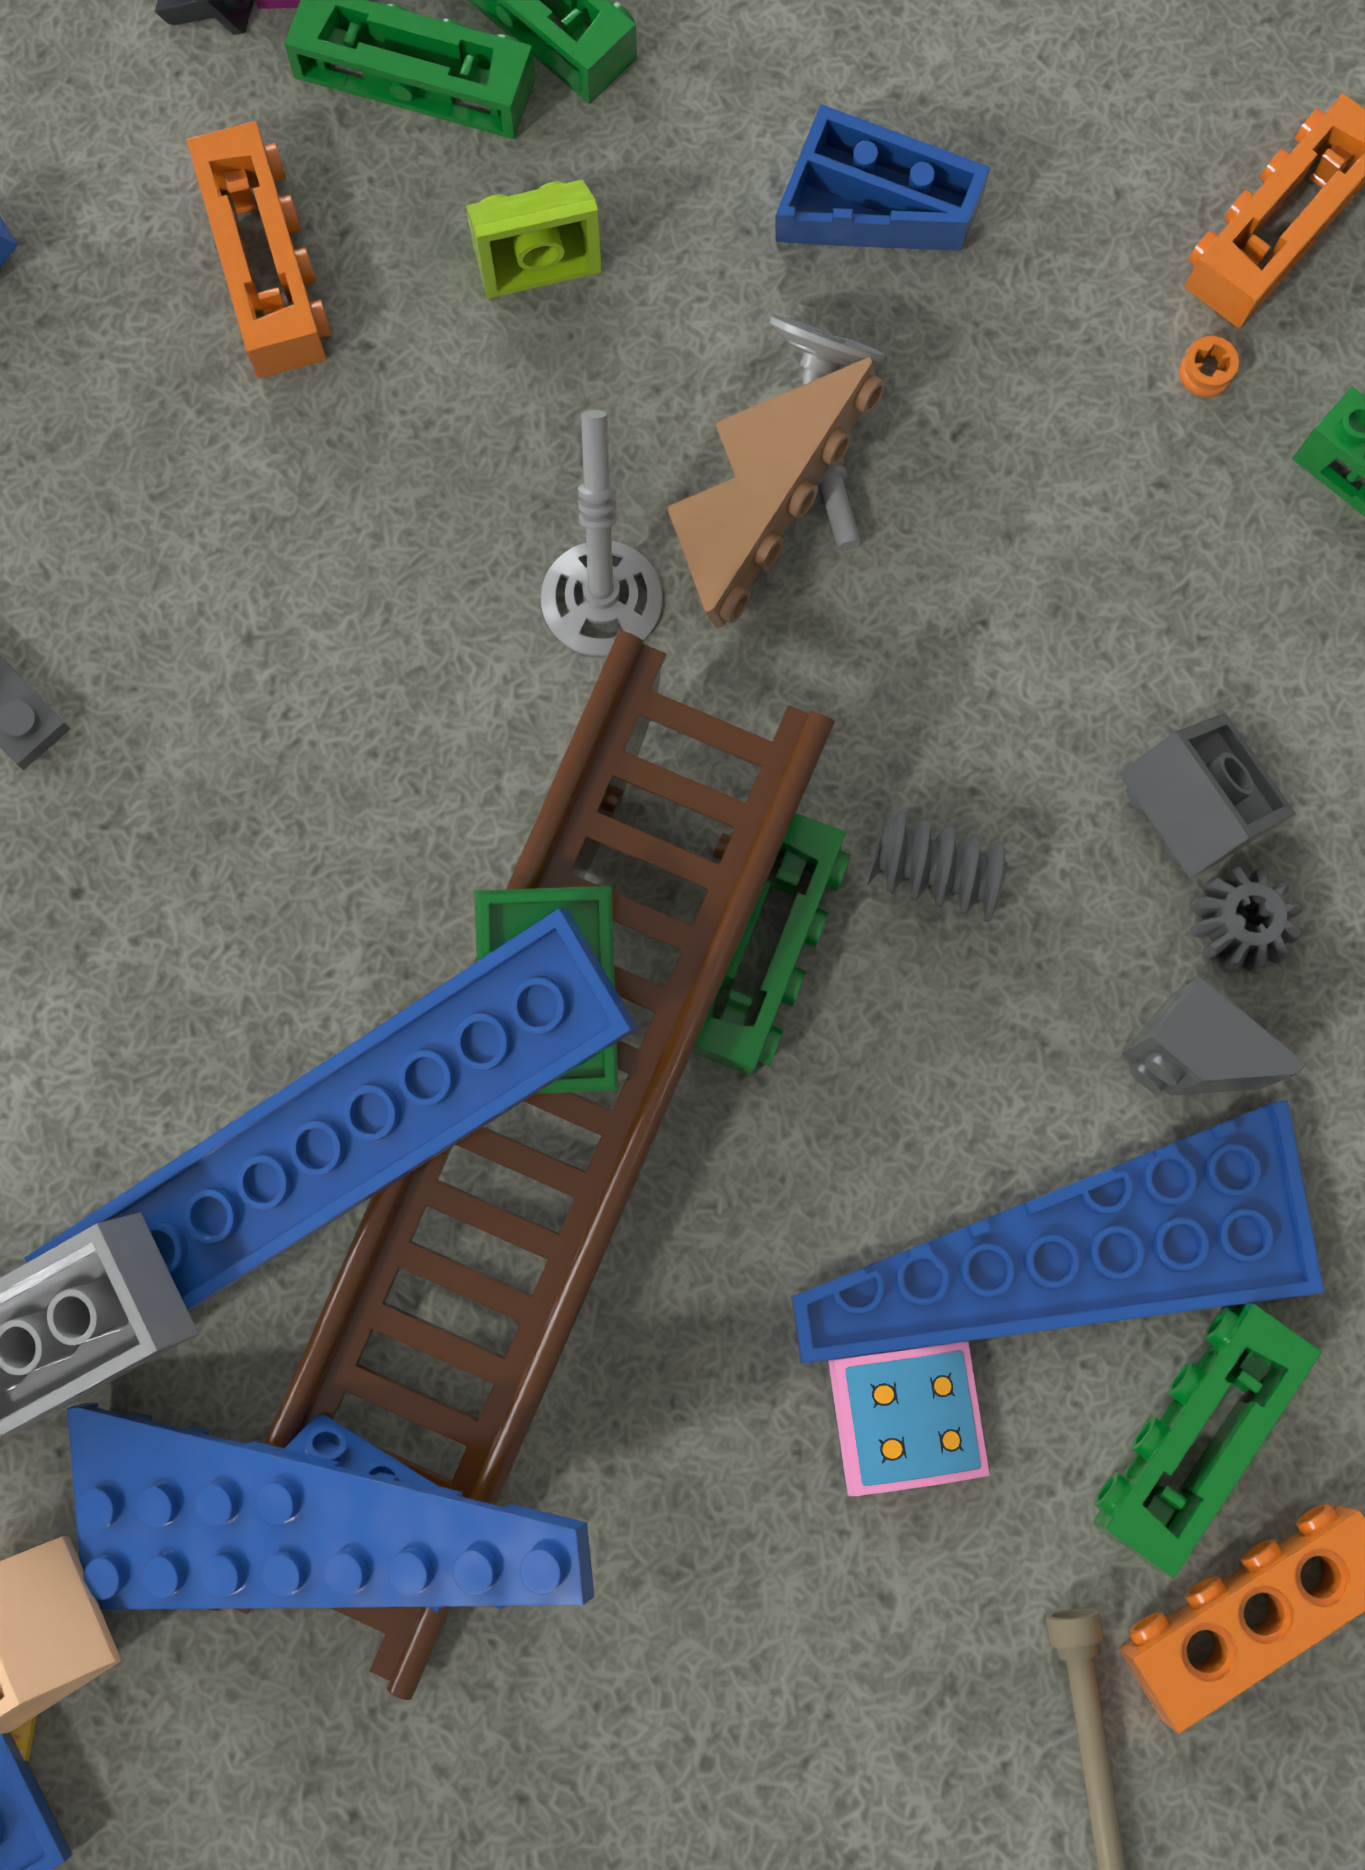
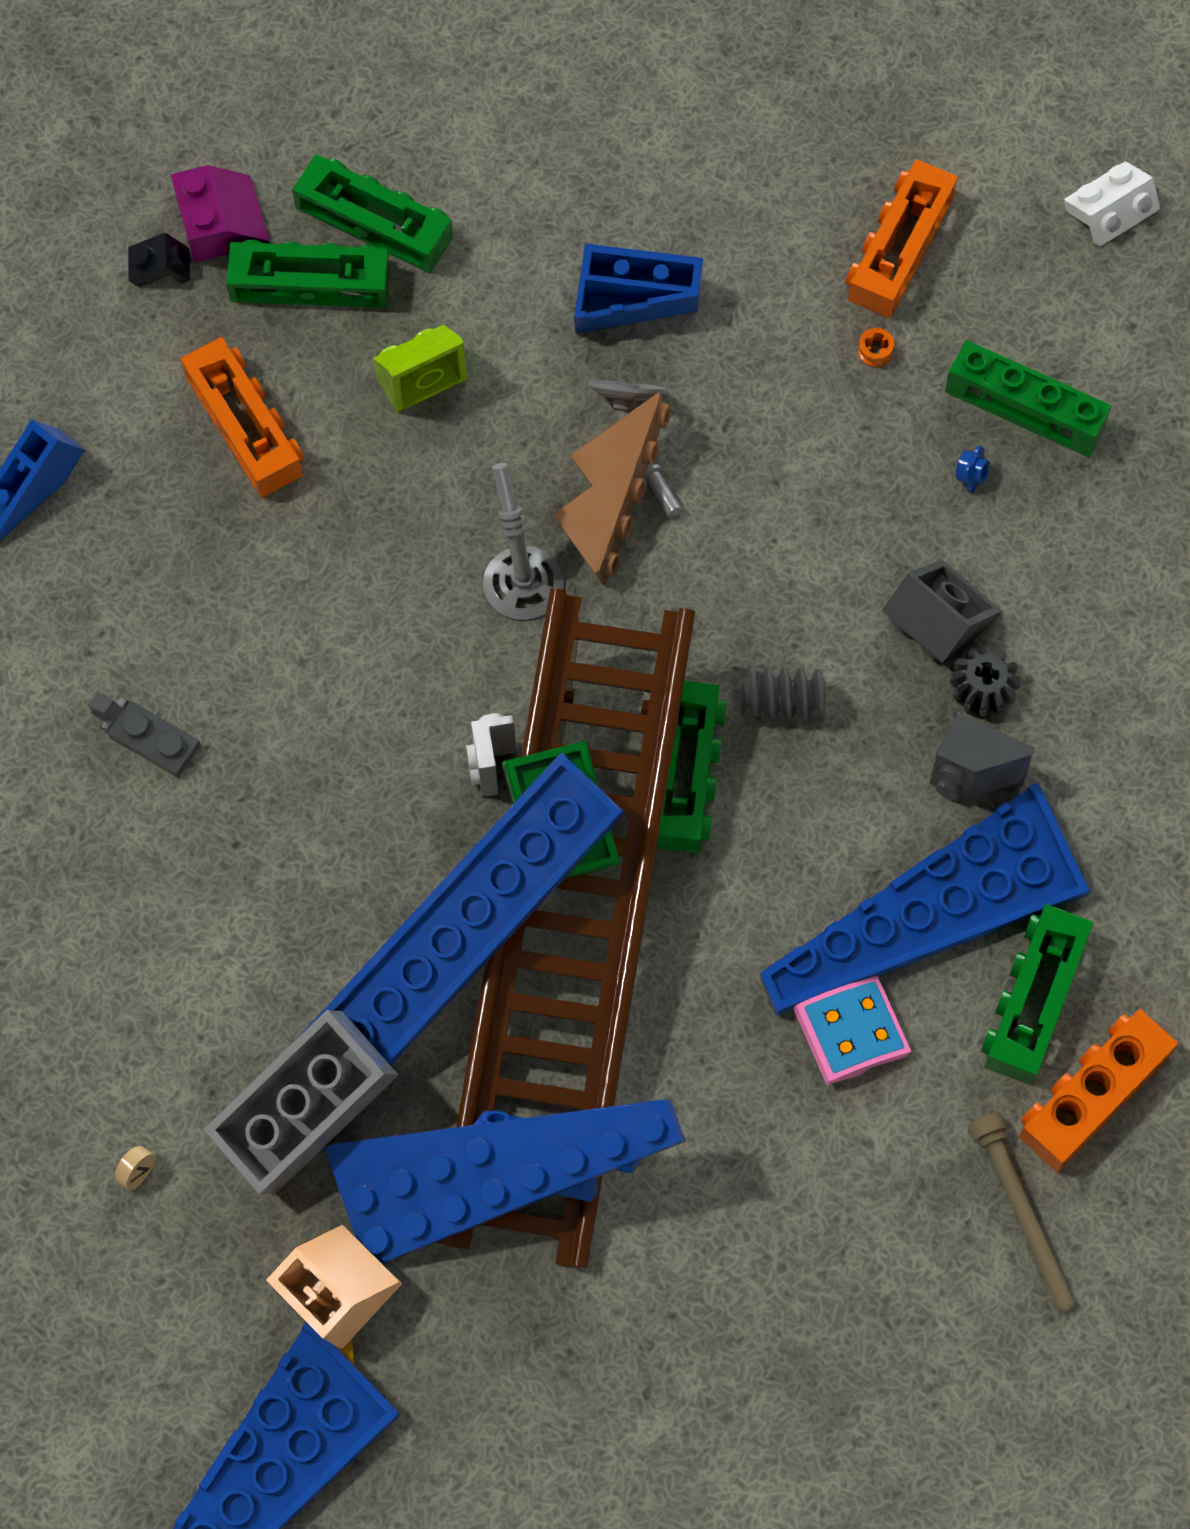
camera: 10 degrees left, 10 degrees down
none -> white bracket [466,713,516,797]
none -> blue plate [956,445,990,493]

